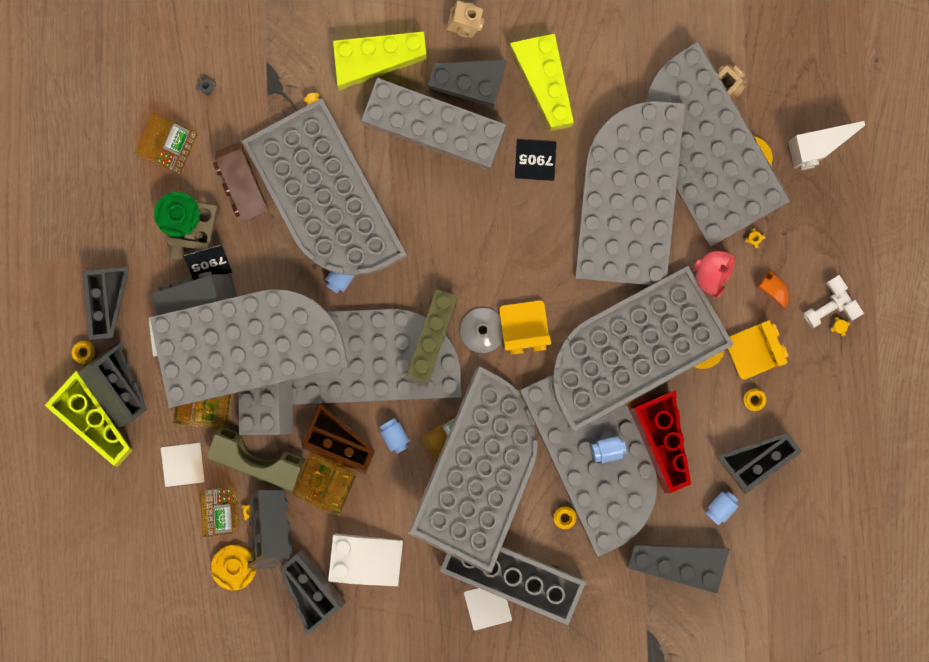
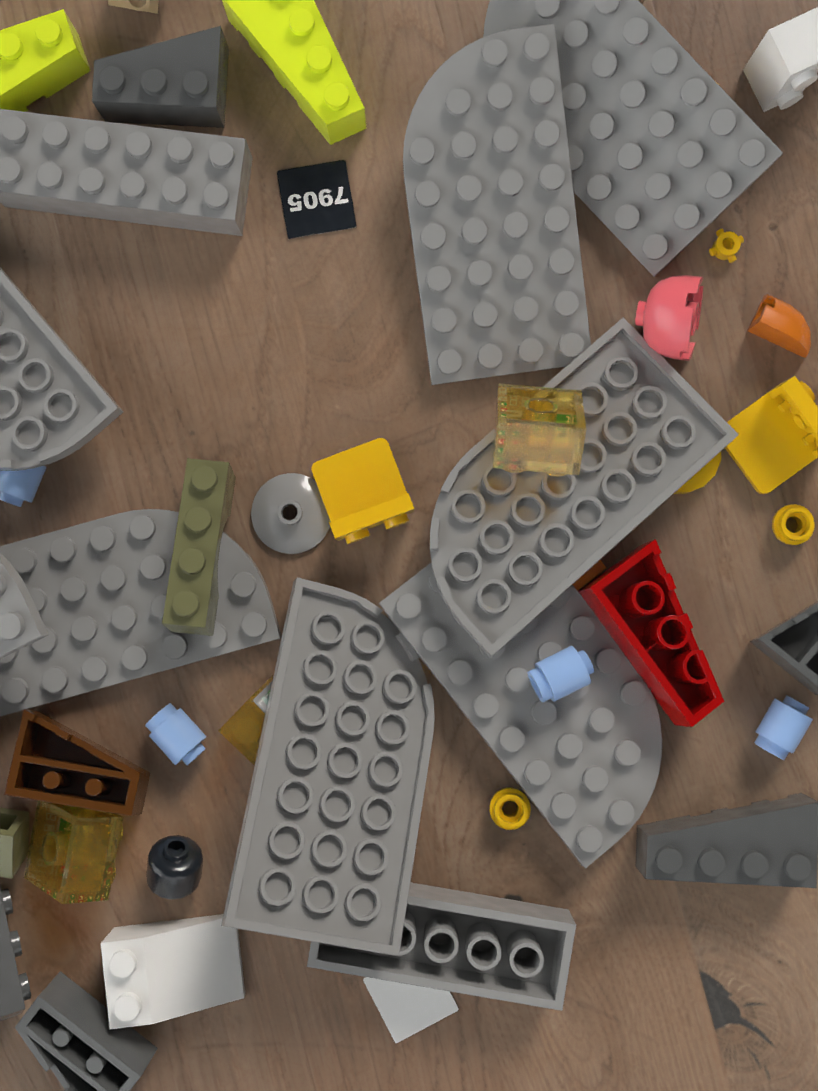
camera: 10 degrees left, 0 degrees up
none -> black head [146,835,203,900]
none -> clear yellow slope [493,384,587,477]

